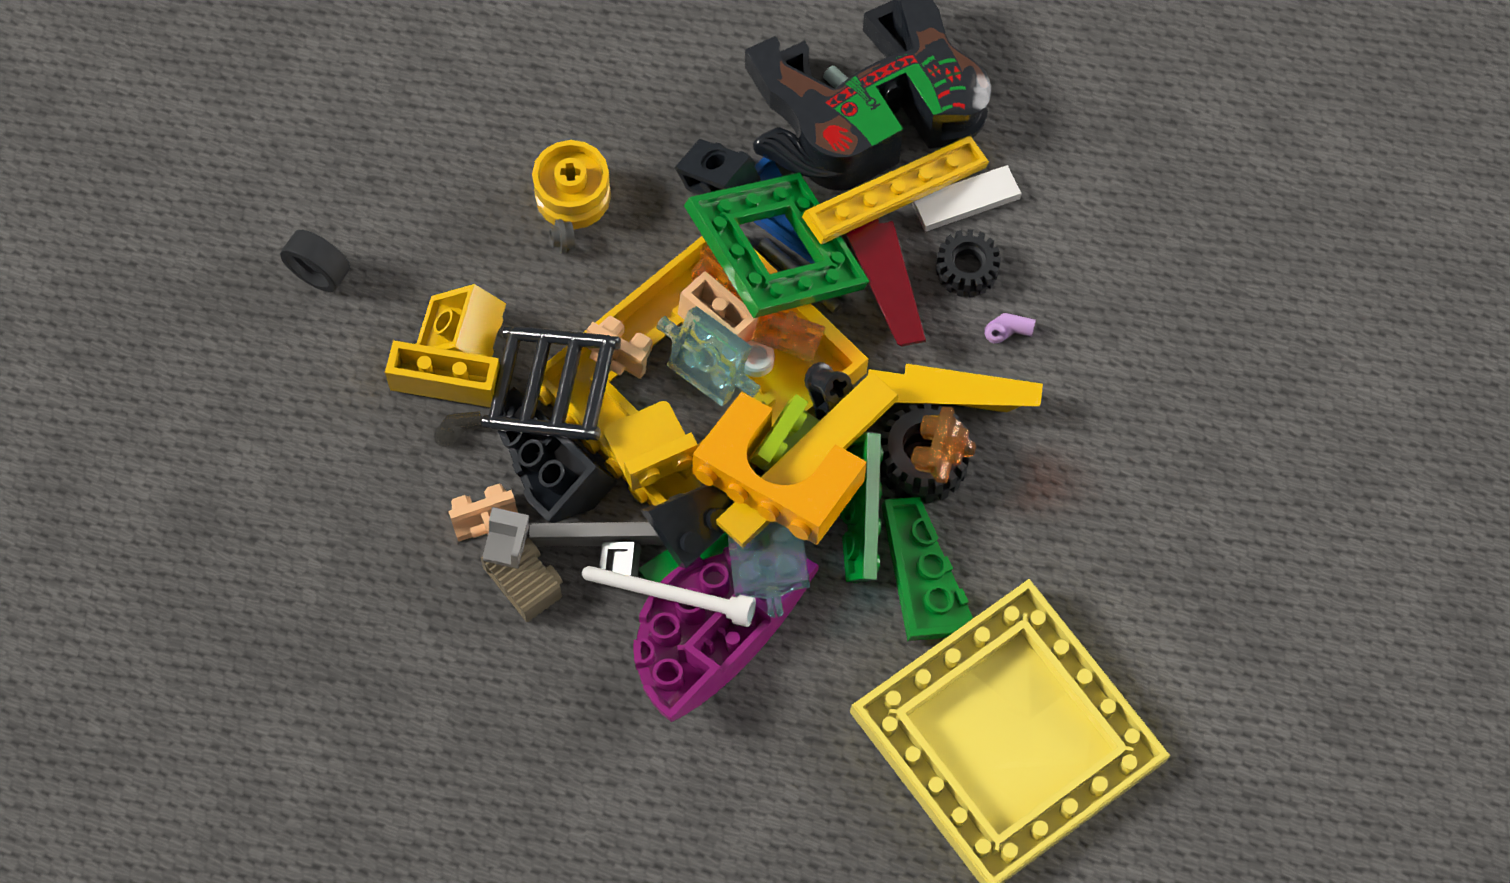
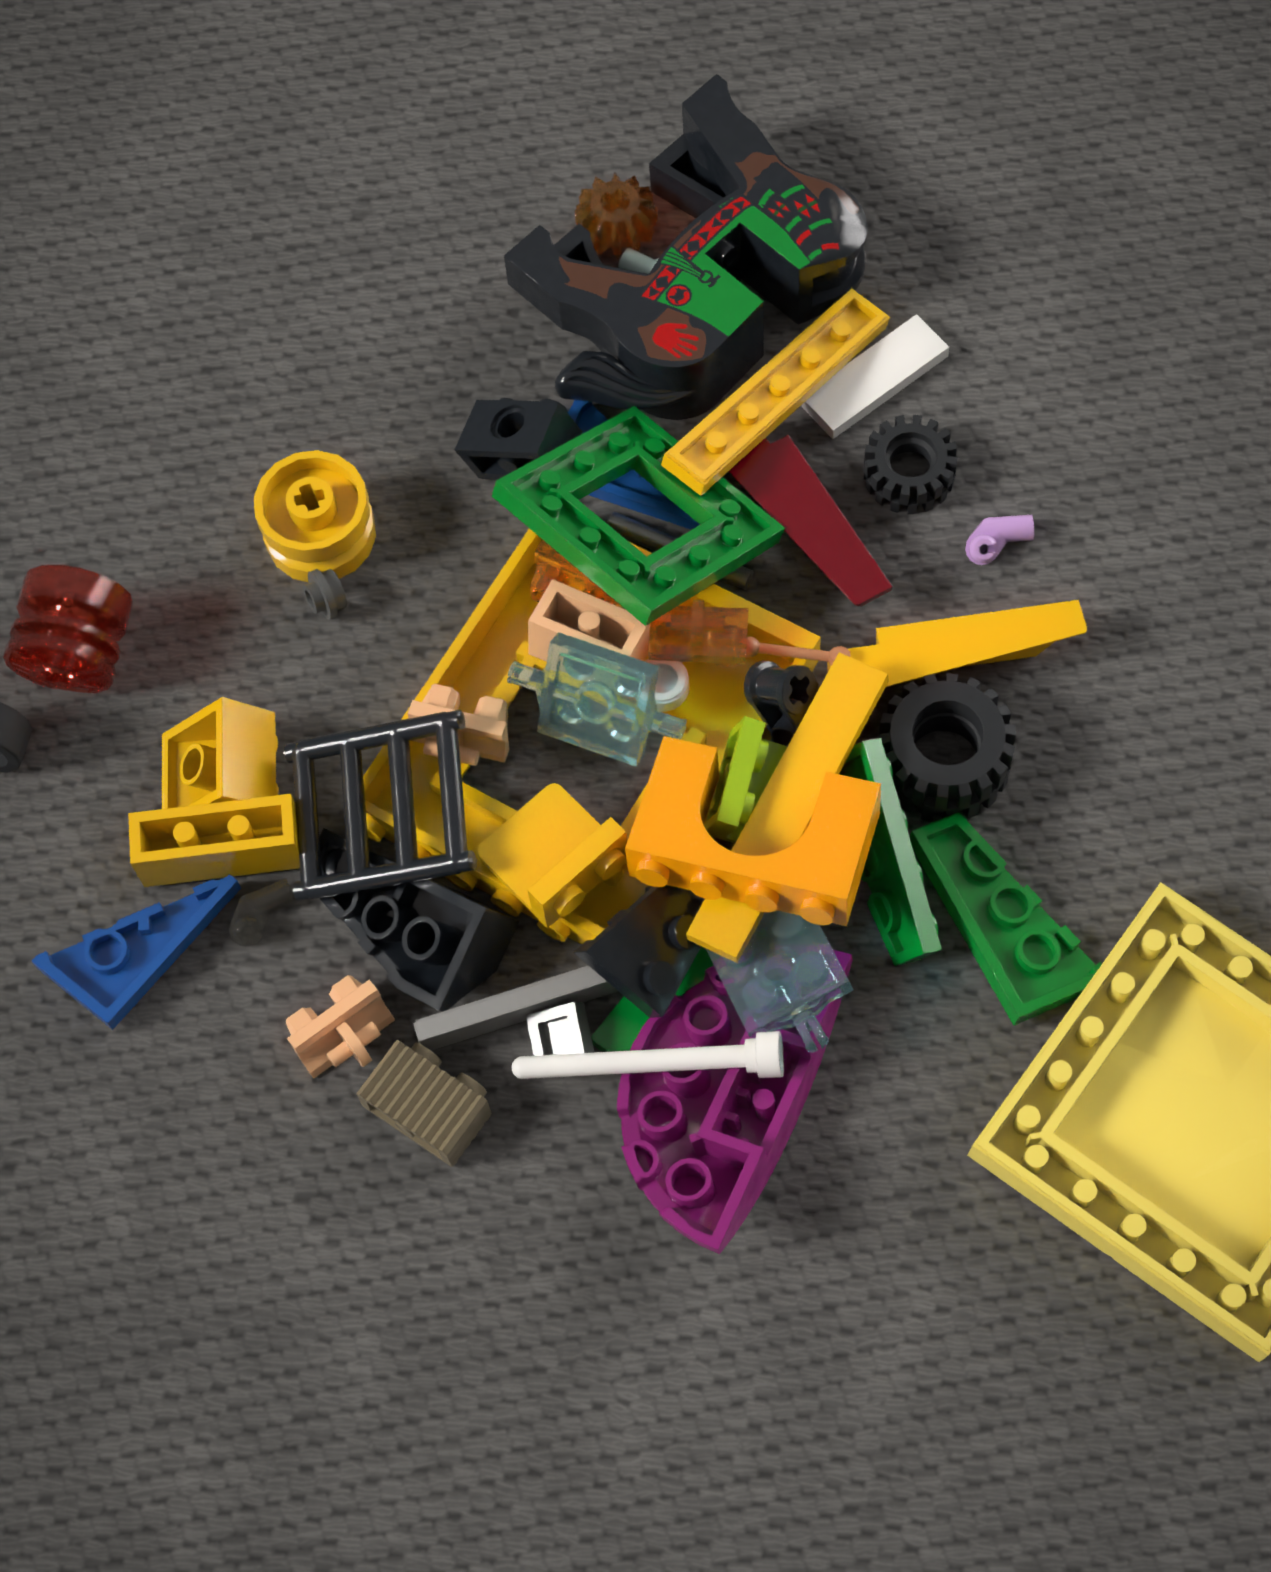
camera: 10 degrees left, 0 degrees up
light grey panel [483,507,529,569] -> none
clear orange hips [911,407,976,483] -> none
none -> clear red wheel [3,565,133,693]
none -> blue wing [32,874,241,1030]
none -> clear orange gear [574,172,658,259]
none -> nougat hinge [739,636,850,666]

